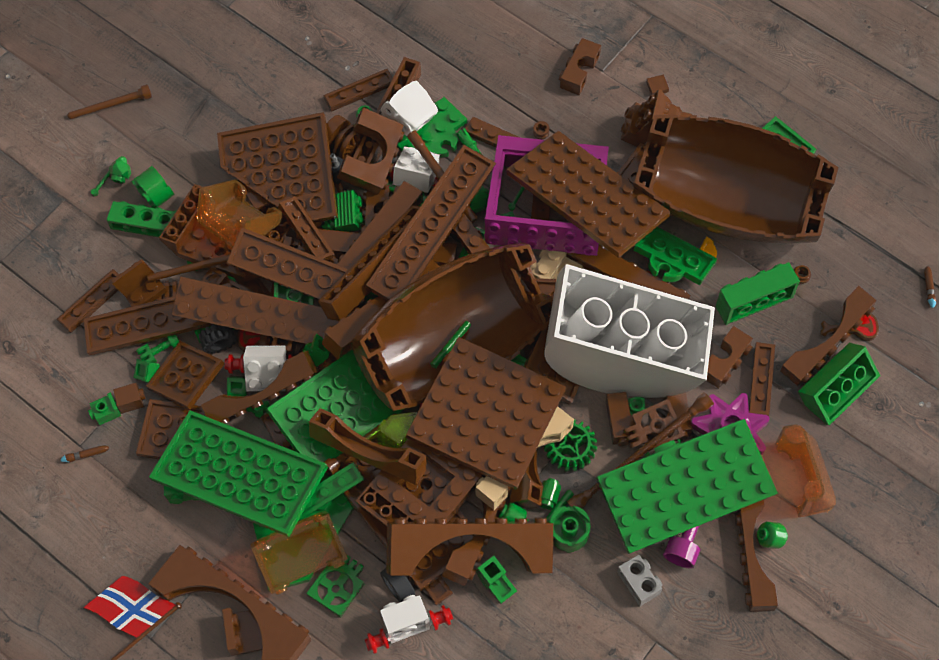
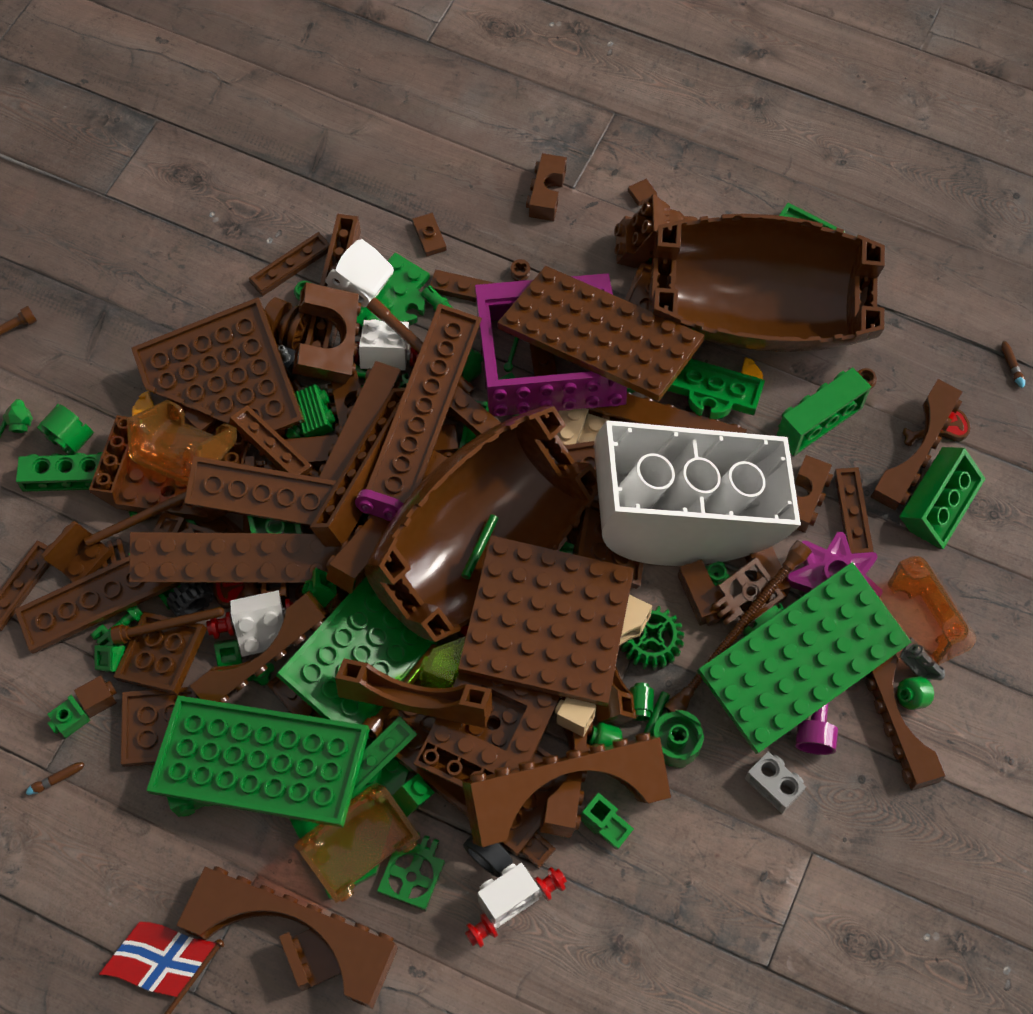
camera: 15 degrees left, 0 degrees up
none -> reddish brown piece [111,607,225,645]
none -> light orange tile [132,391,156,418]
none -> magenta plate [355,489,403,521]
none -> green brick [389,773,434,819]
none -> reddish brown plate [412,213,447,257]
none -> dark grey hinge [899,637,945,681]

